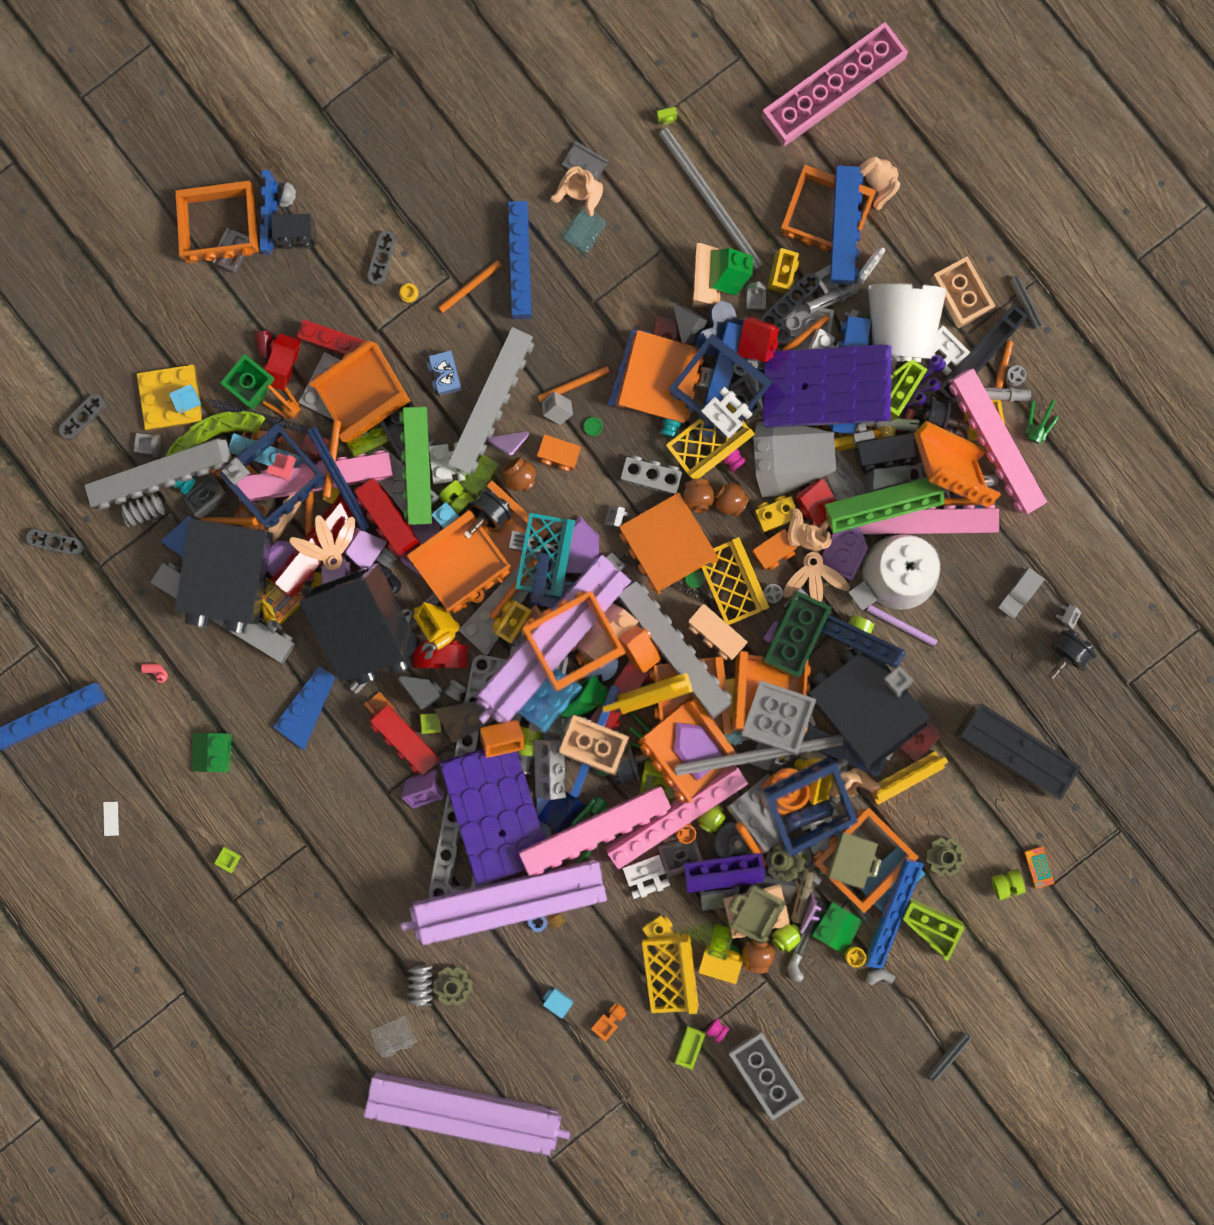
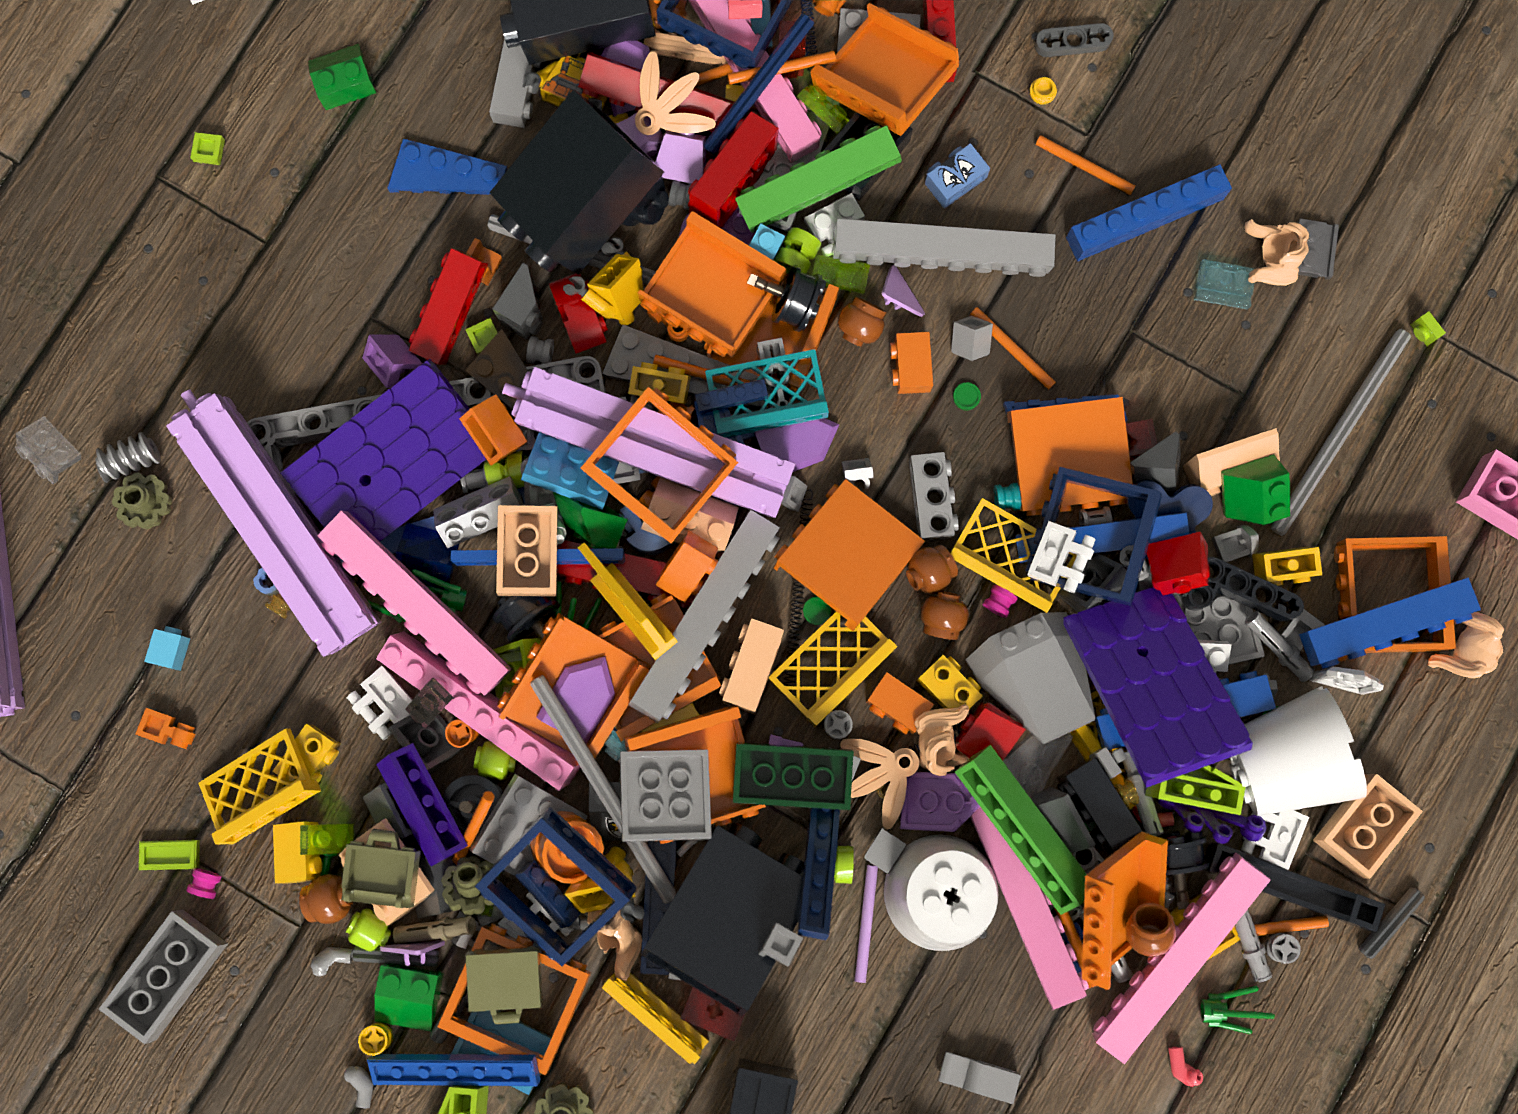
camera: 65 degrees right, 5 degrees down
orange bar [781,314,830,351] -> none
none -> clear smoke plate [405,678,454,729]
none -> dark orange piece [1125,903,1176,957]
none -> coral arm [1168,1046,1203,1087]

